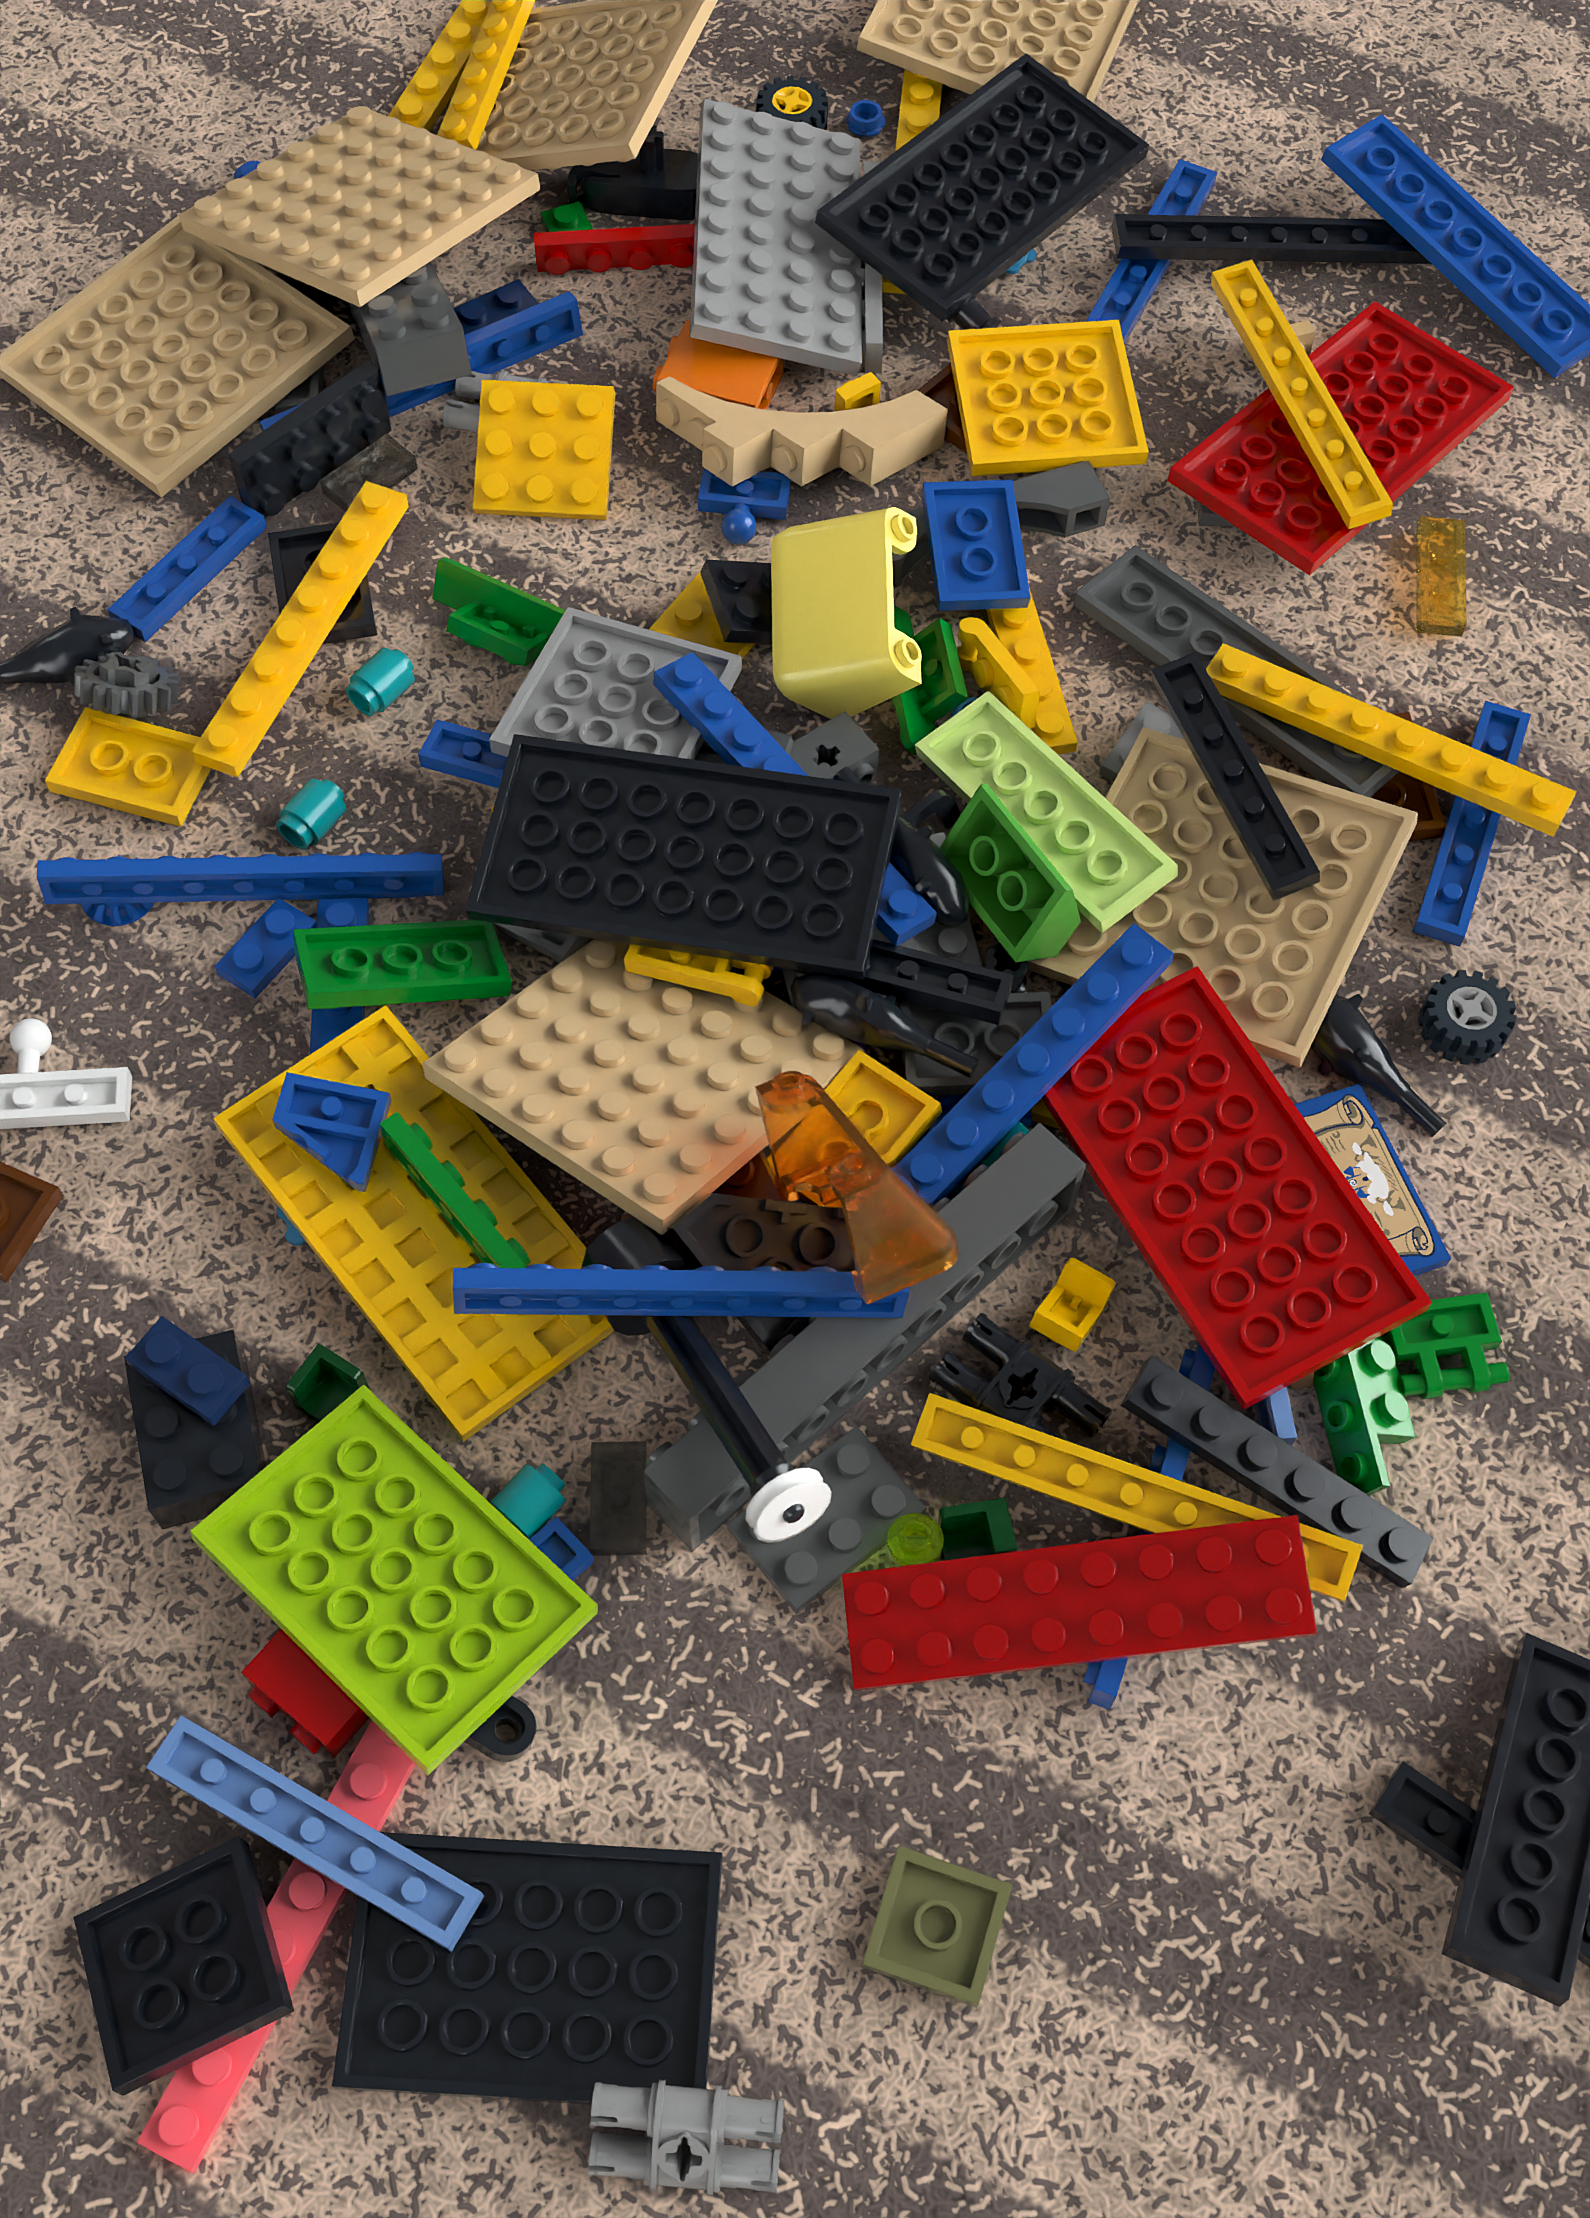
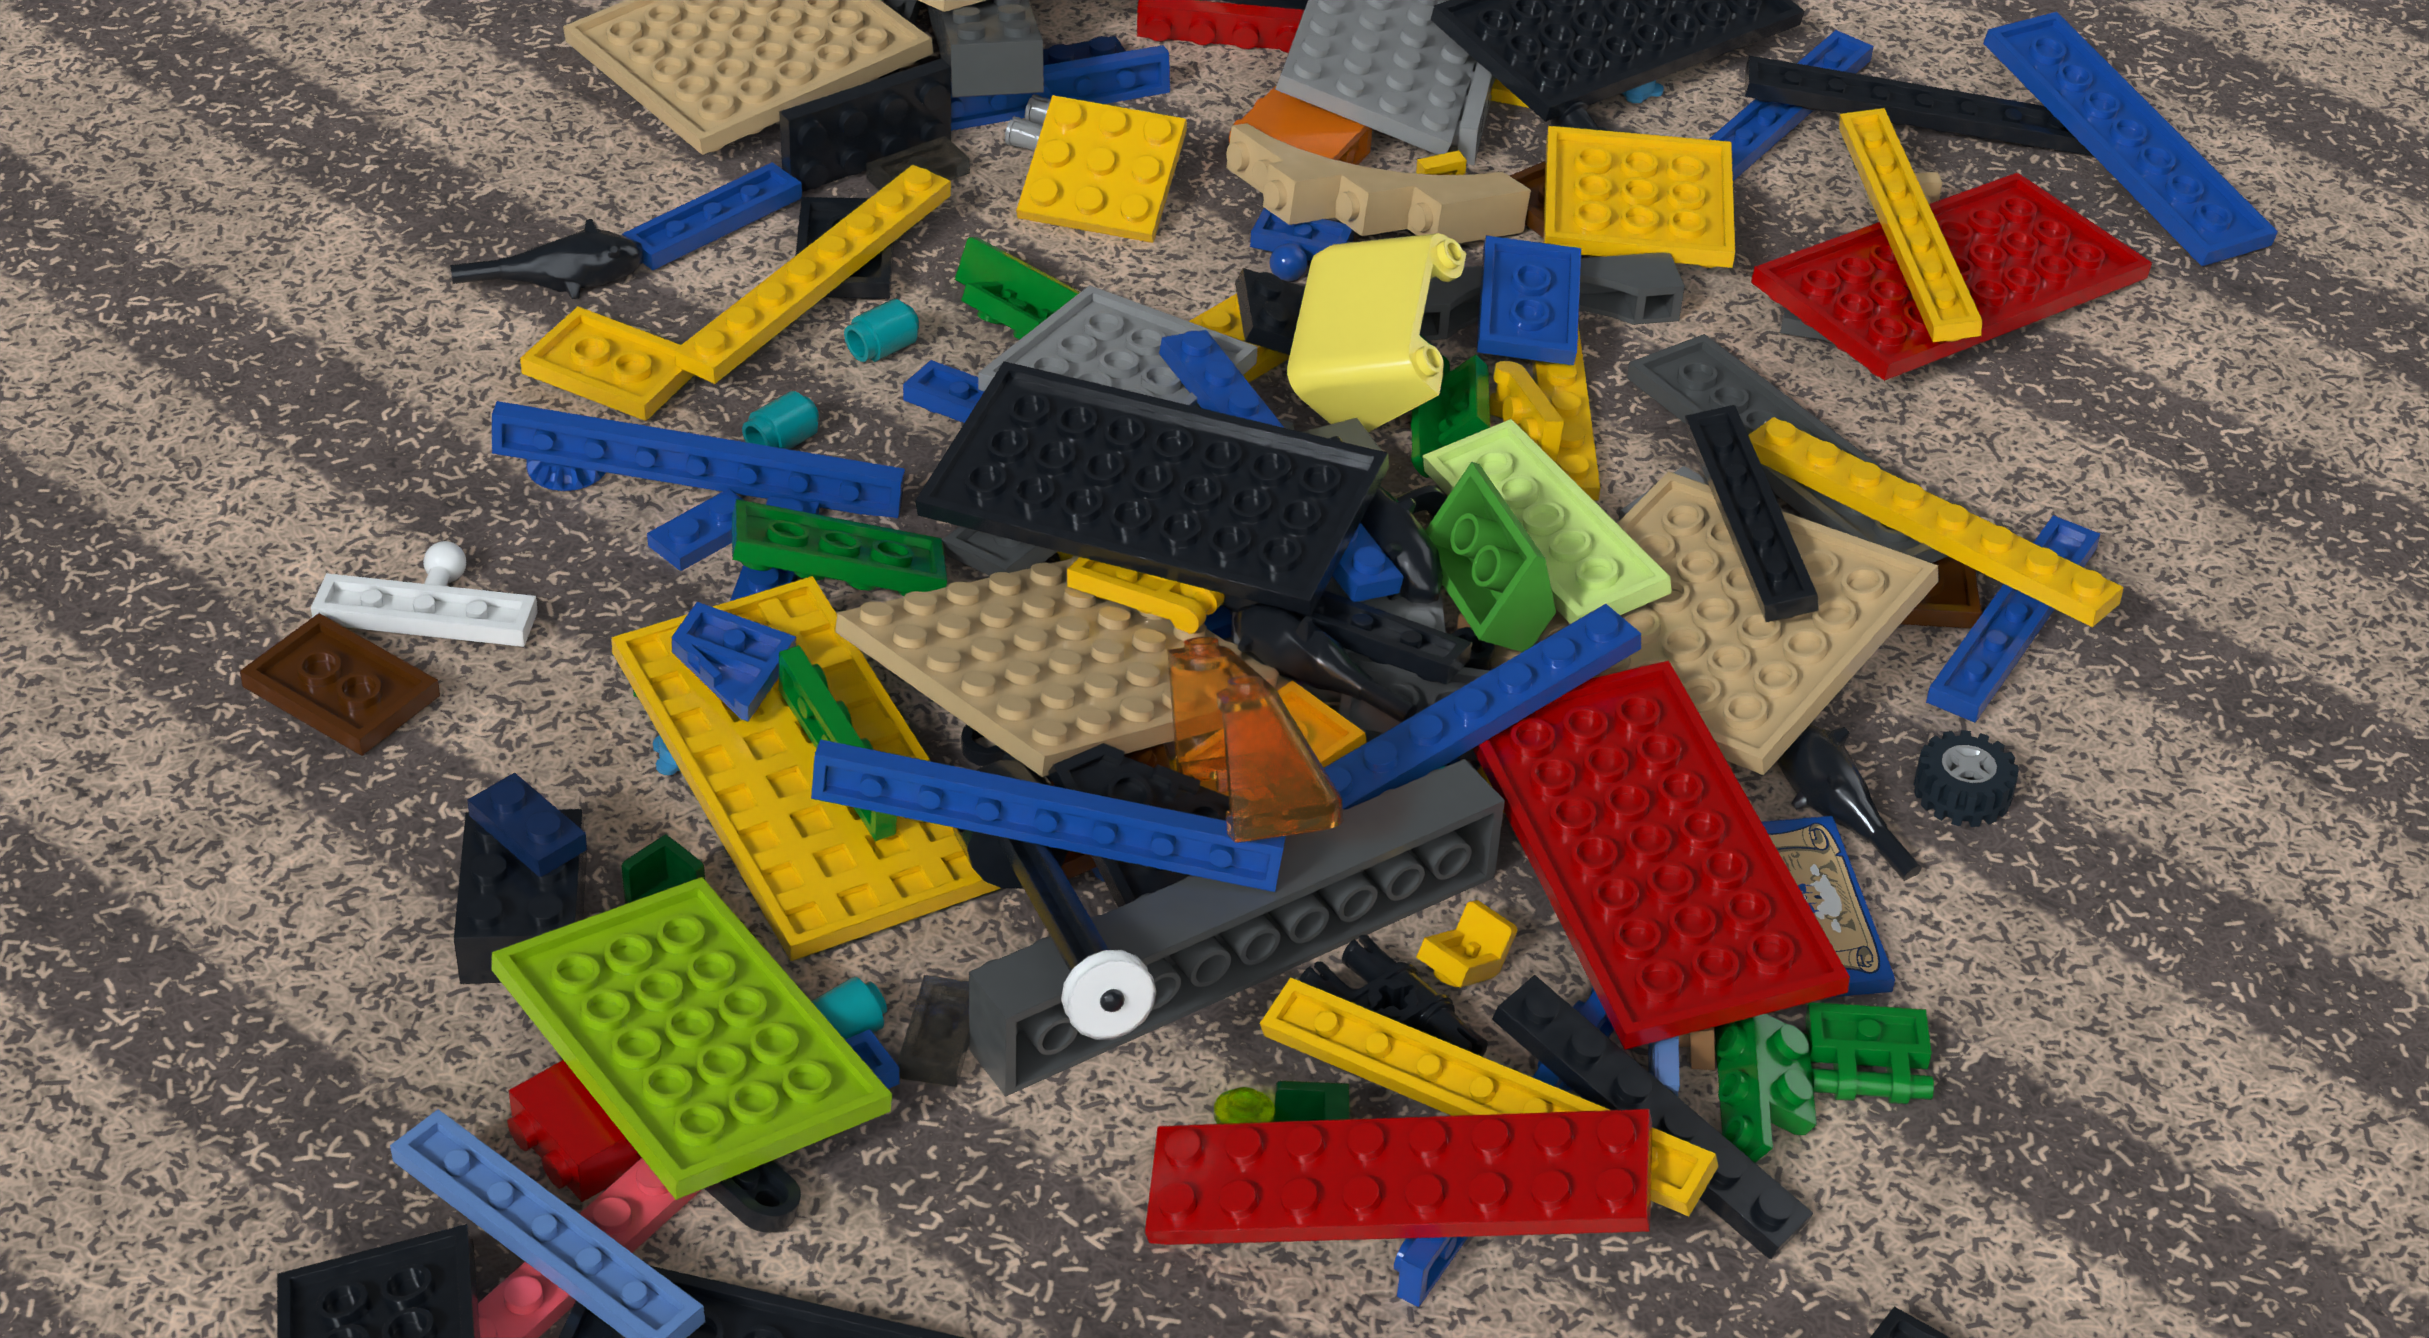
camera: 10 degrees right, 20 degrees down
dark grey gear [74,652,179,718] -> none
dark grey plate [727,1426,927,1614] -> none
clear yellow plate [1416,516,1467,637] -> none

